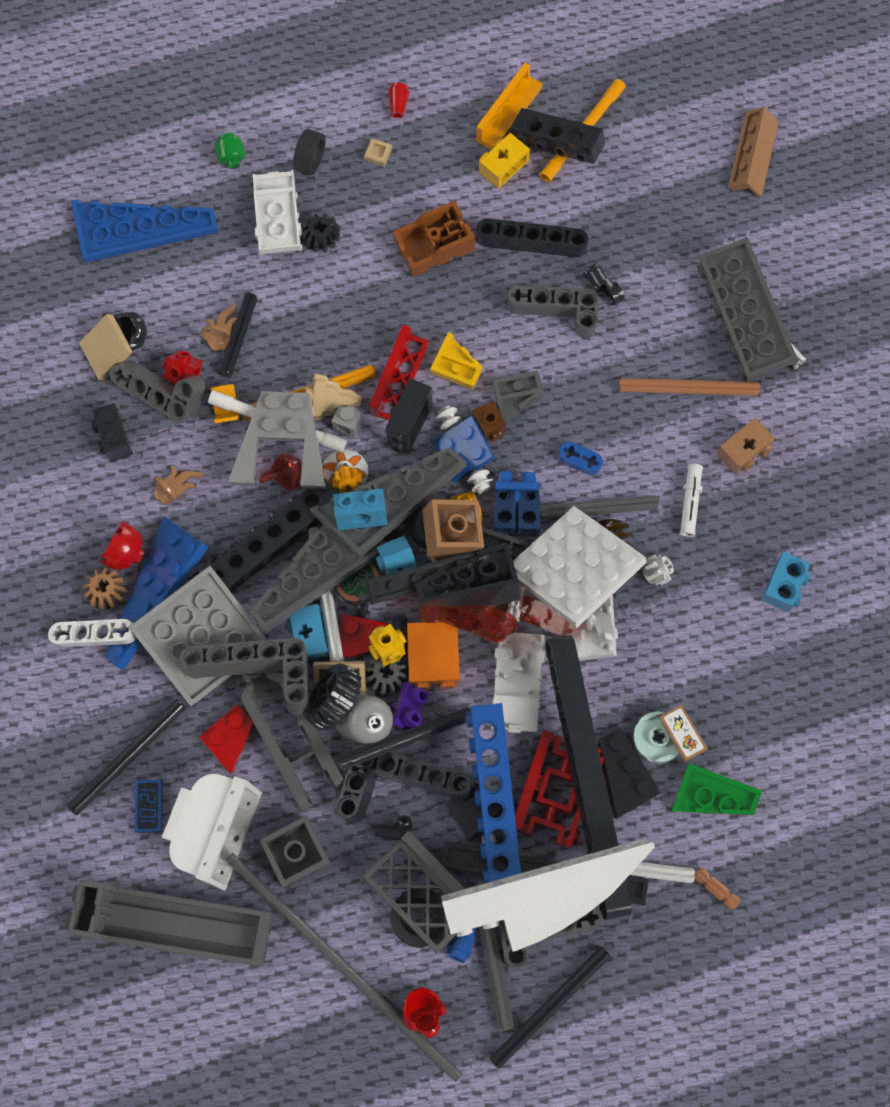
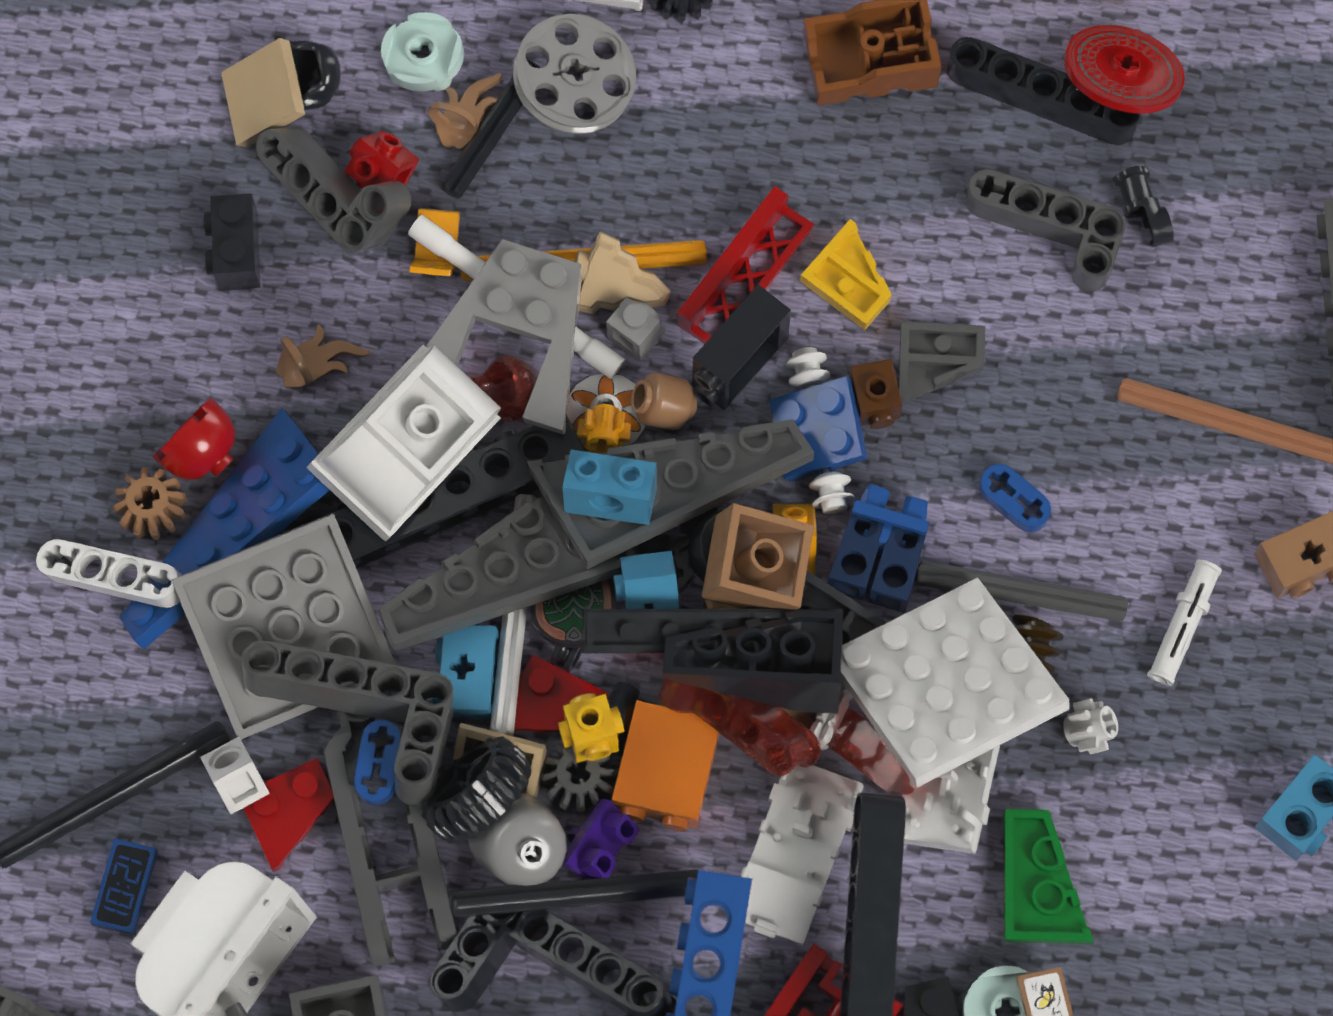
camera: 15 degrees right, 0 degrees up
none -> white brick [200,737,270,814]
none -> white container [306,345,501,542]
none -> blue beam [354,720,401,805]
none -> light aqua plate [381,12,464,92]
none -> light grey wedge [513,14,636,134]
none -> medium nougat head [631,372,697,431]
none -> green wing [1003,809,1094,945]
none -> red piece [1064,25,1185,114]

